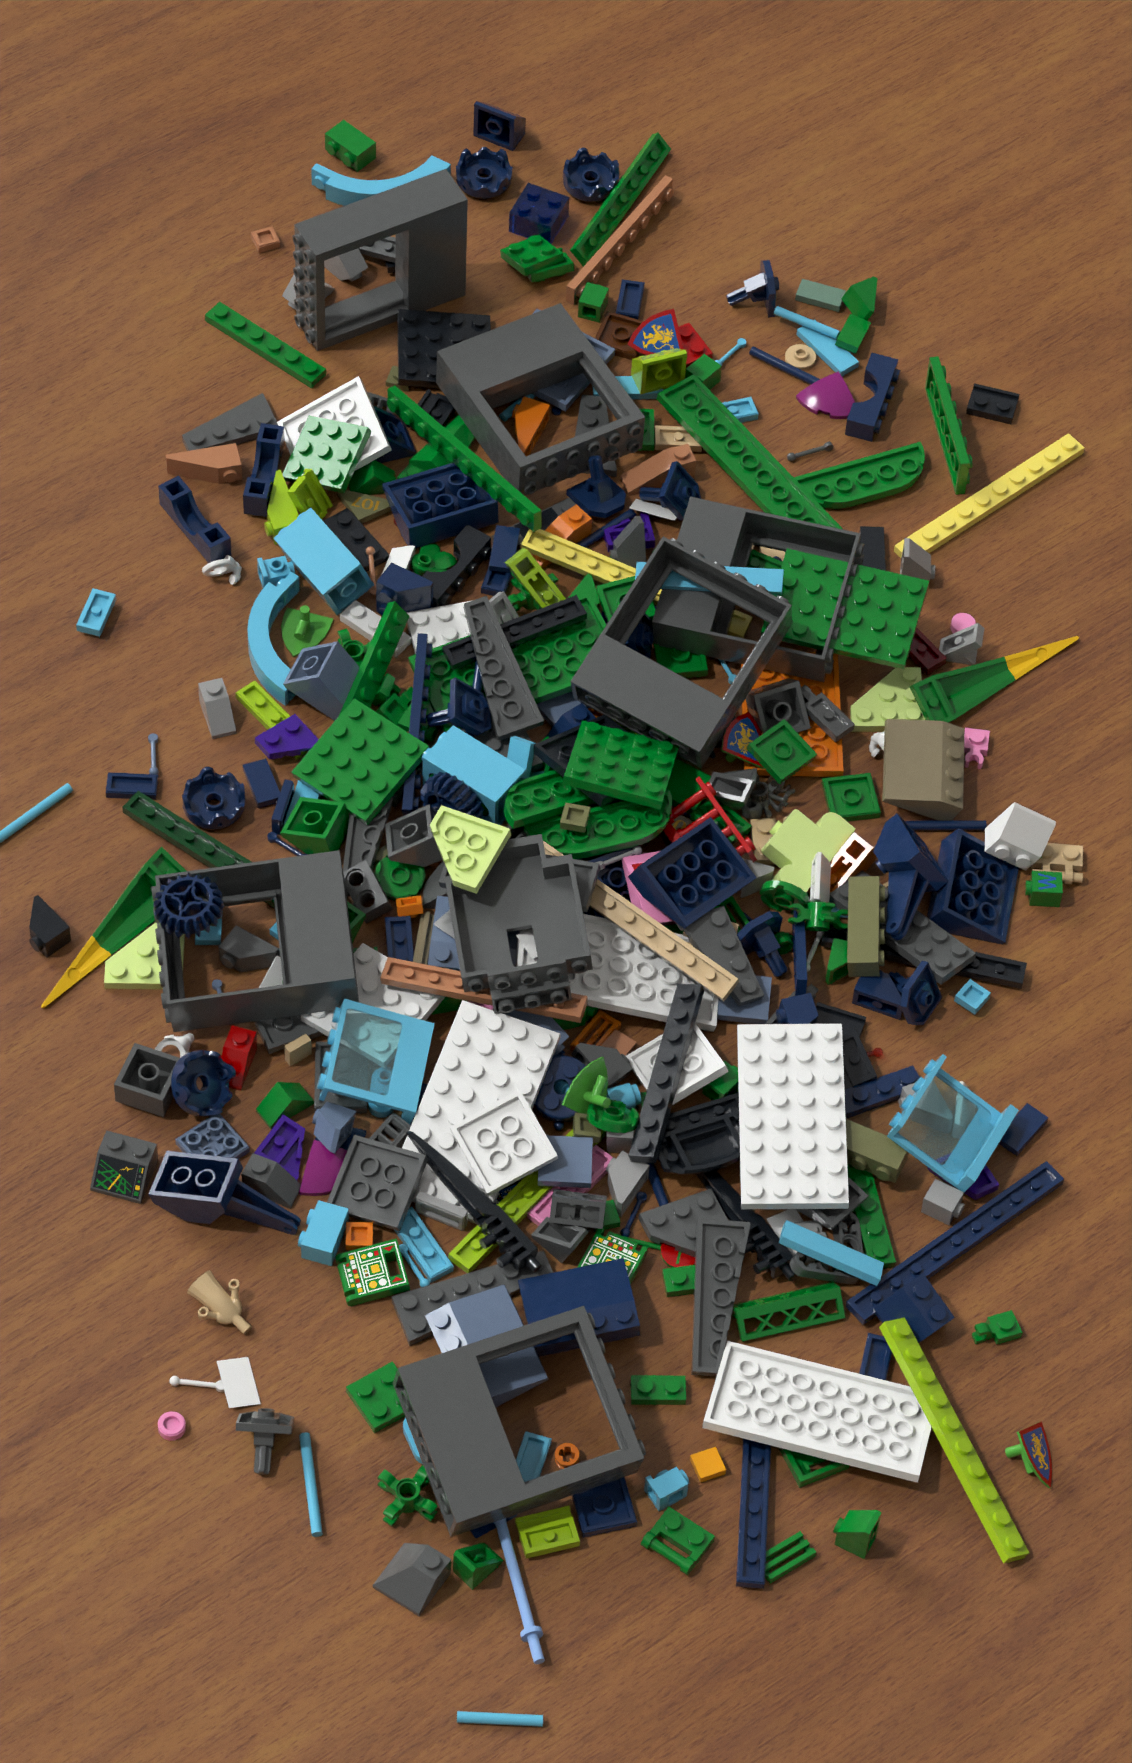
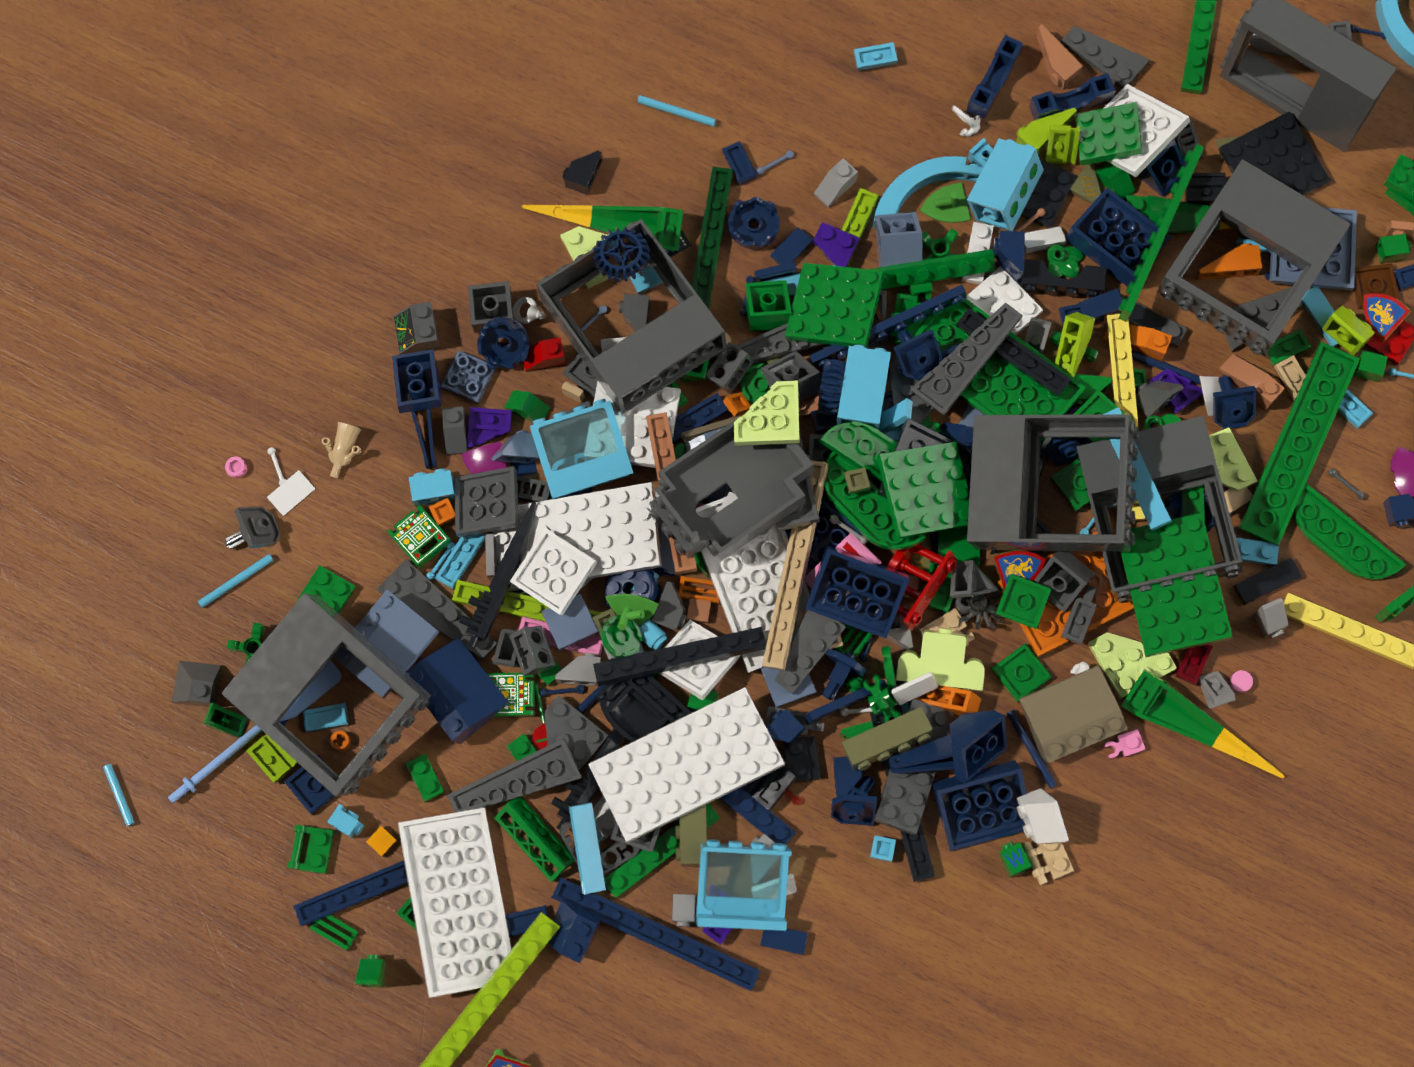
camera: 70 degrees right, 20 degrees up
dark blue piece [566,455,626,518] -> none
green plate [971,1310,1023,1345] -> none

